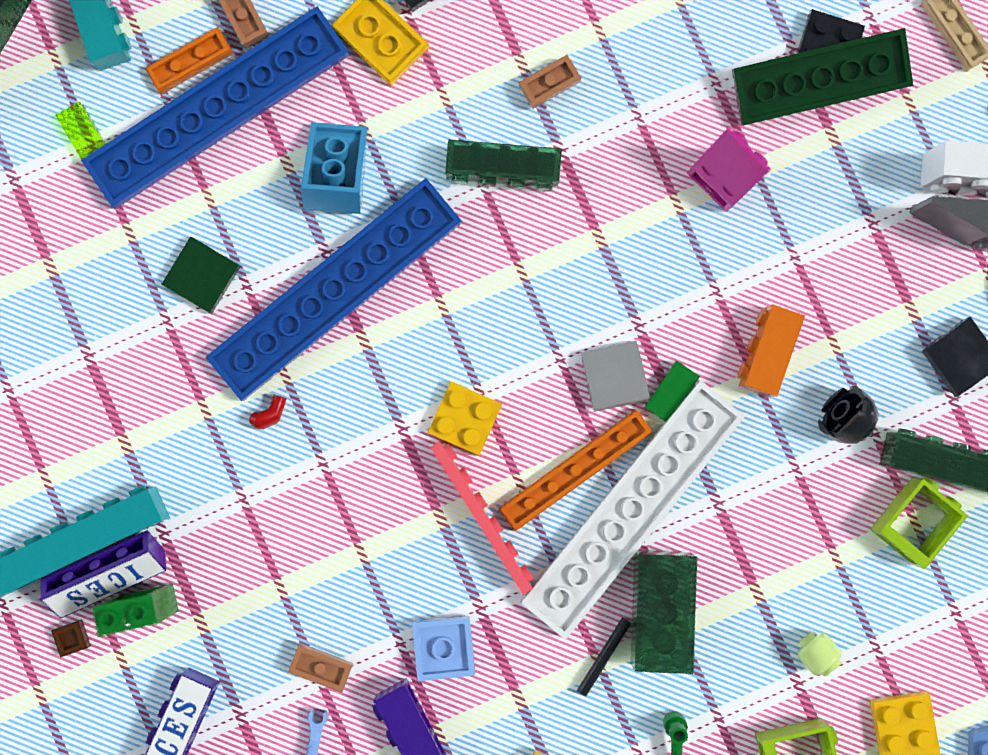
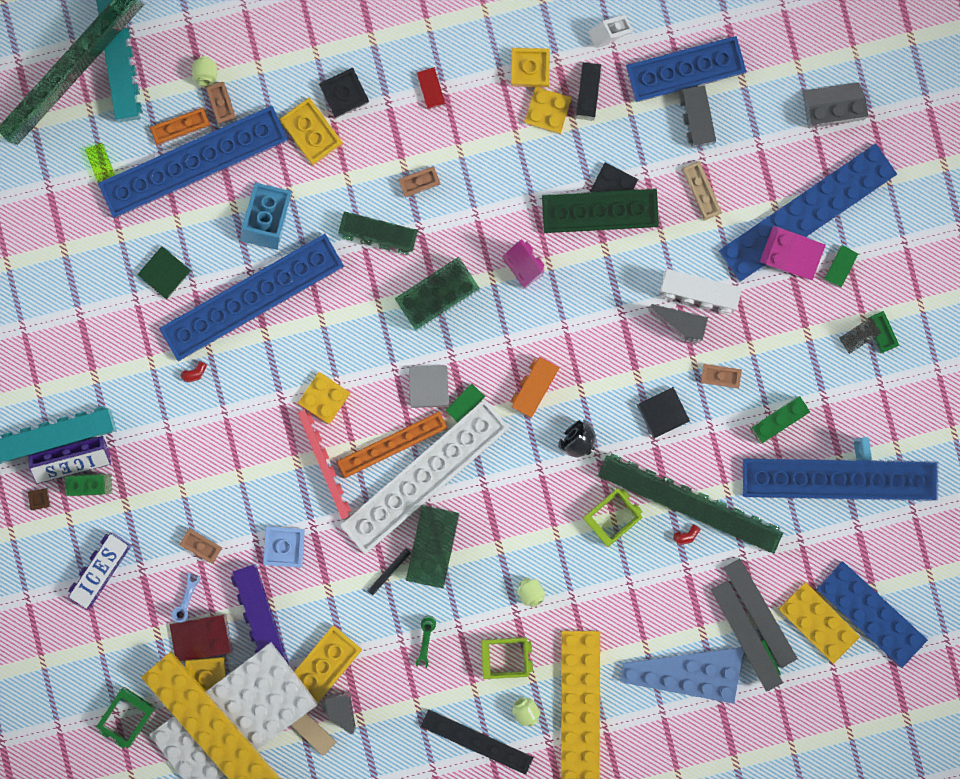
camera: 15 degrees right, 0 degrees up
none -> clear green brick [394,257,480,332]

